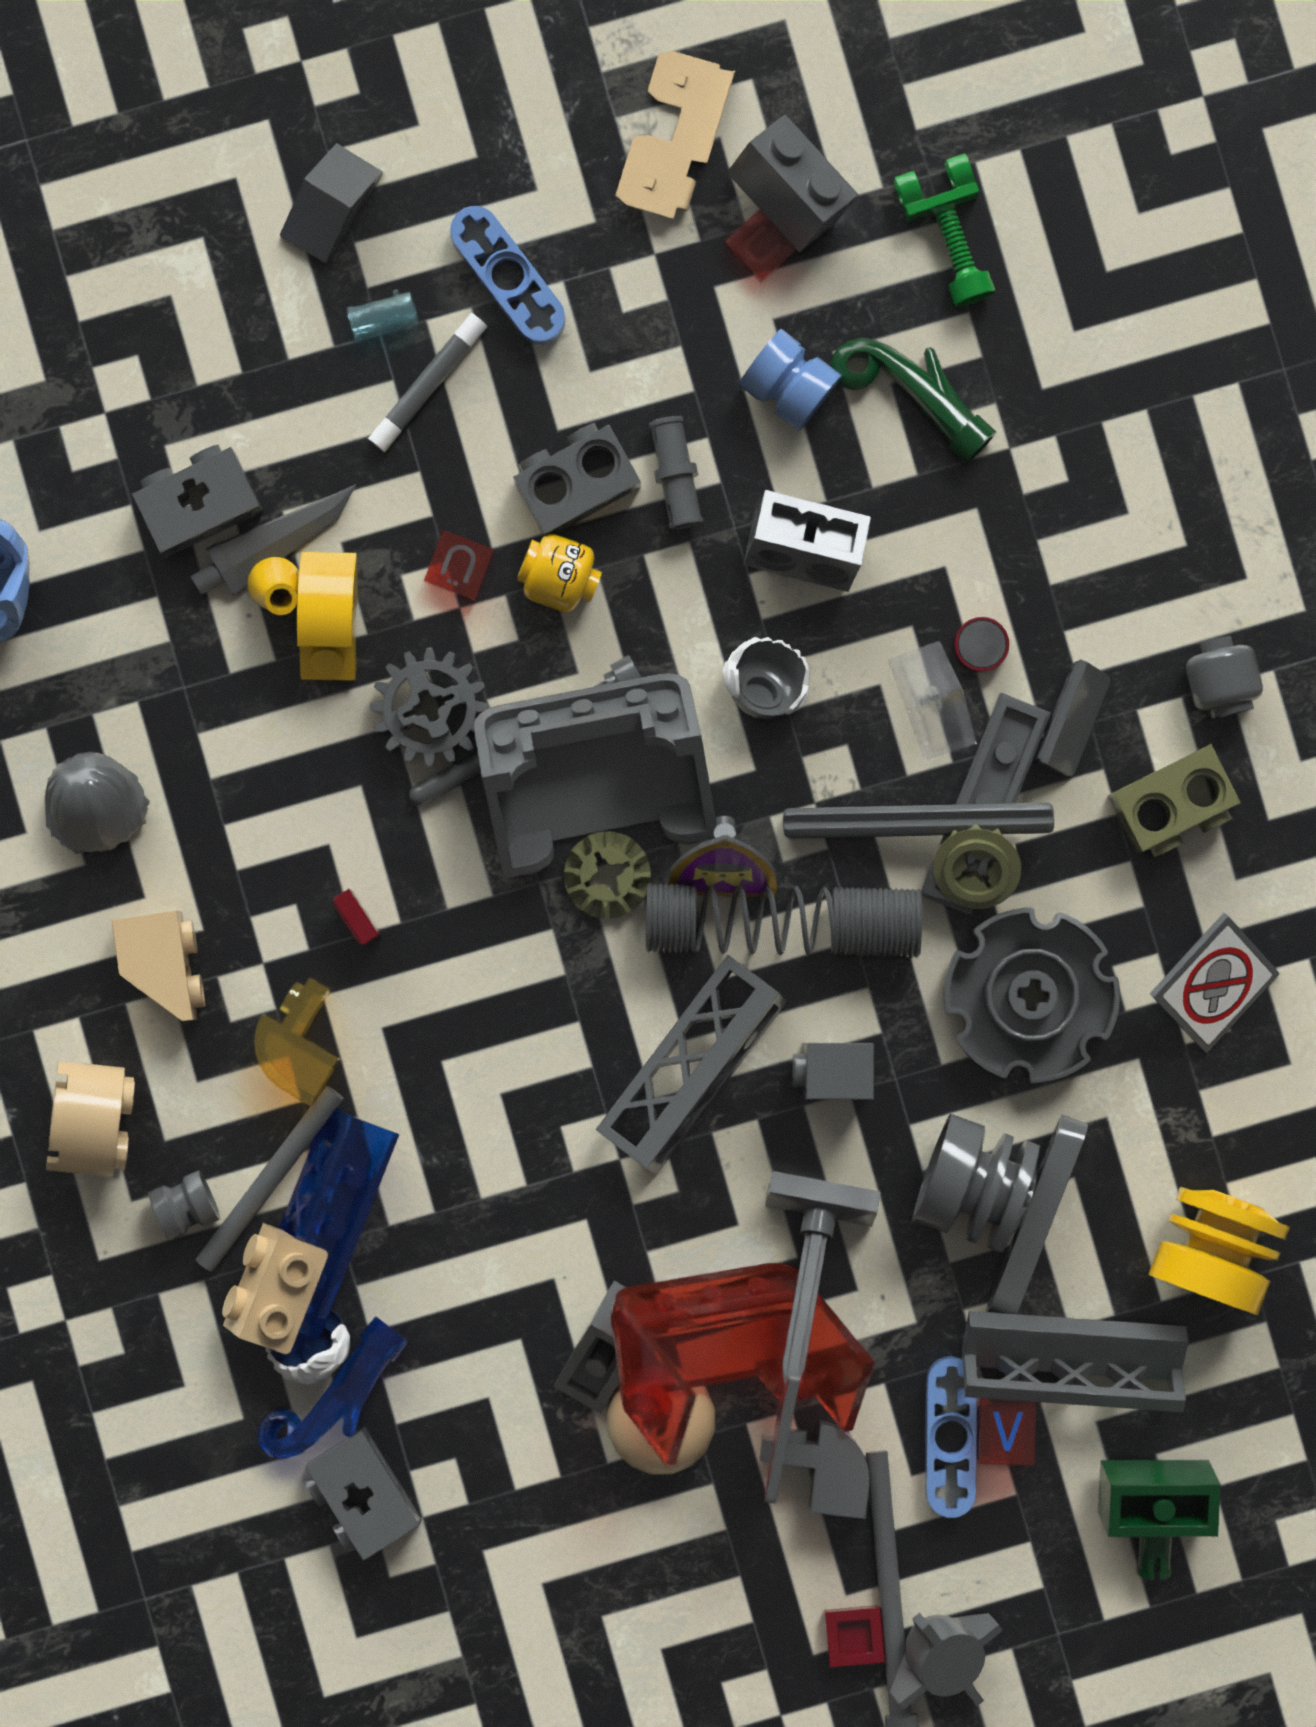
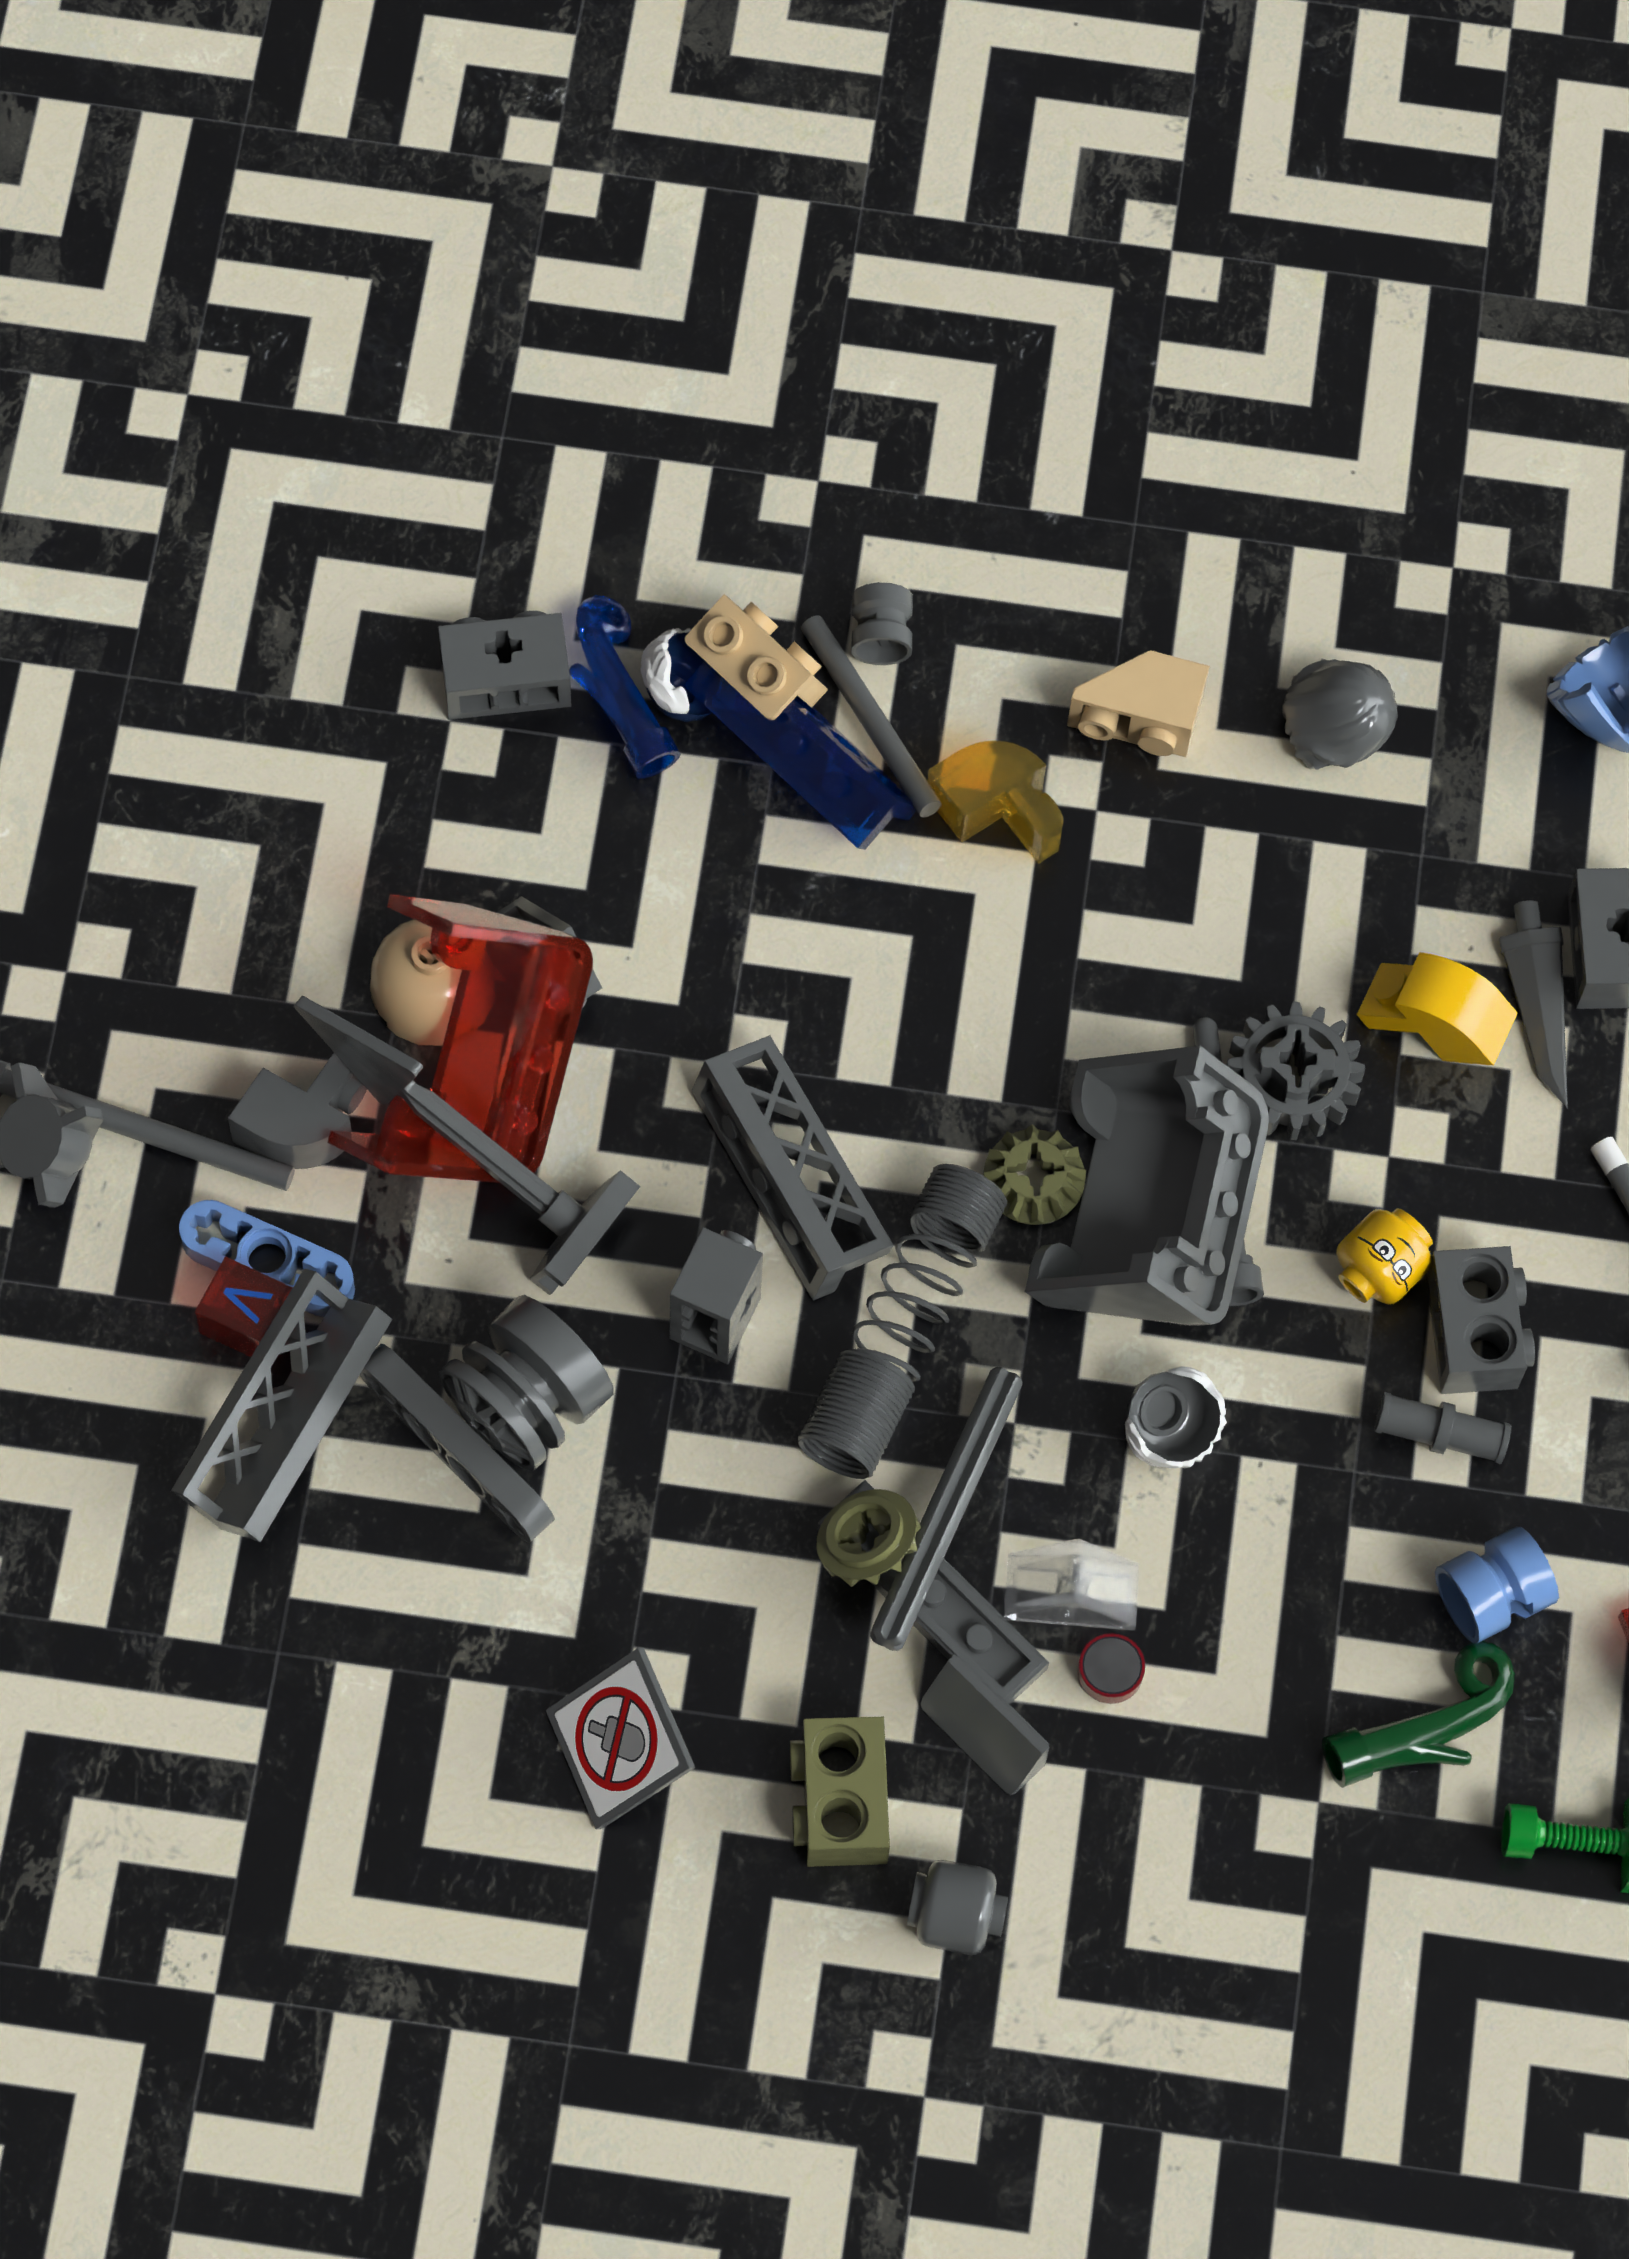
camera: 115 degrees right, 20 degrees down
tan brick [46,1061,135,1177] -> none
yellow cone [247,557,299,615] -> none
dark red tile [332,889,382,946] -> none
clear red tile [424,530,494,601] -> none
shield [668,816,777,898] -> none
dark grey brick [743,490,871,592] -> none
dark red tile [824,1605,885,1667] -> none
dark grey piece [943,907,1120,1083] -> none
dark green brick [1098,1460,1221,1580] -> none
yellow wheel [1148,1187,1290,1315] -> none

